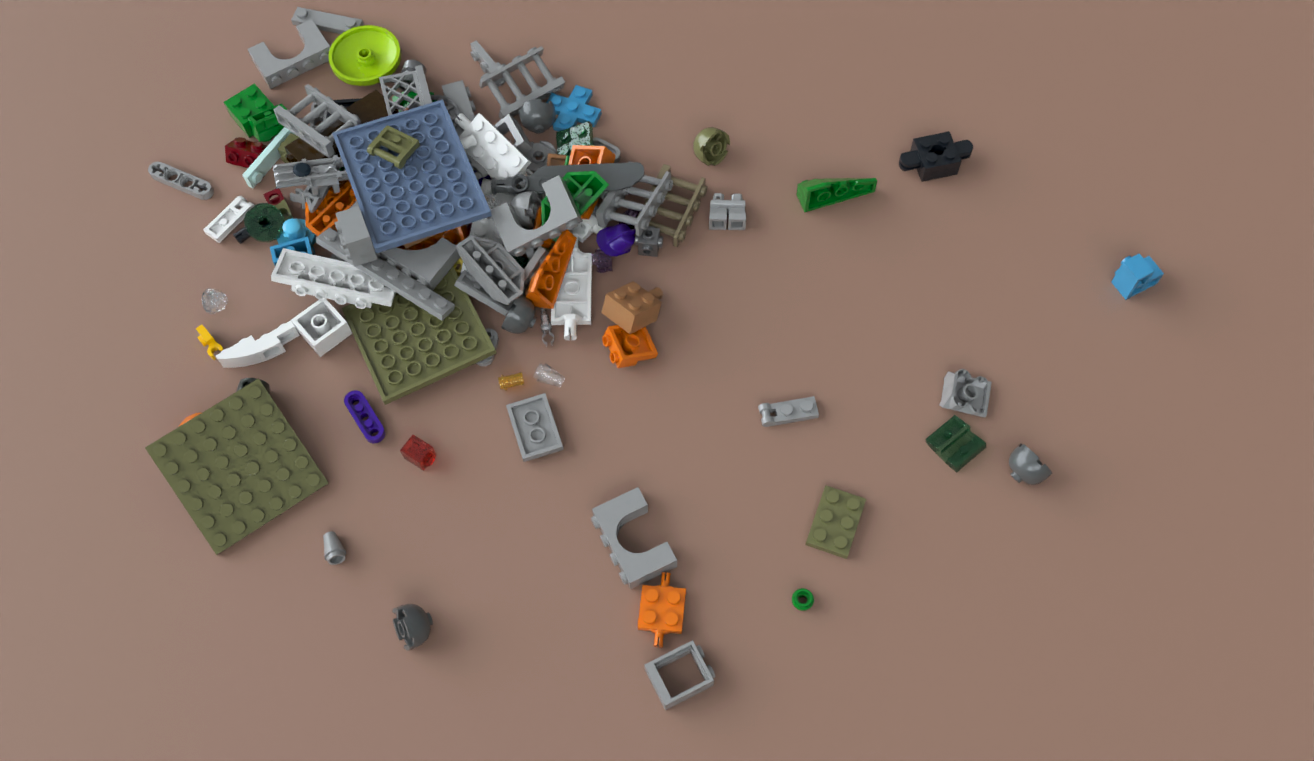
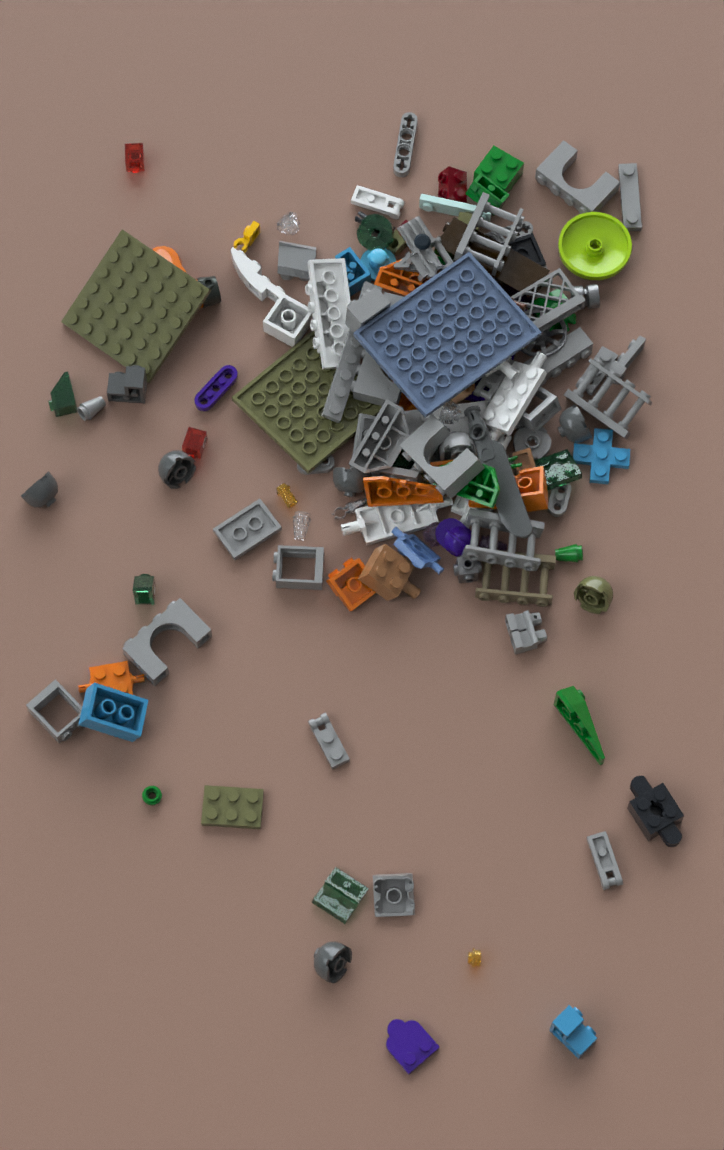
camera: 70 degrees right, 5 degrees up
olive plate [367,125,420,169] -> none
none -> clear green slope [48,371,77,417]
none -> dark azure brick [78,683,149,742]
none -> dark grey brick [107,365,148,404]
none -> clear red brick [125,143,145,173]
none -> clear green slope [133,574,155,605]
none -> dark grey cylinder [158,450,196,489]
none -> light grey window [272,545,324,590]
none -> light grey slope [277,241,316,281]
none -> dark purple plate [386,1019,440,1075]
none -> medium blue plate [391,526,444,575]
none -> clear yellow plate [468,948,481,968]
none -> green cone [555,544,583,563]
none -> light grey plate [576,346,618,396]
none -> light grey plate [586,831,623,890]

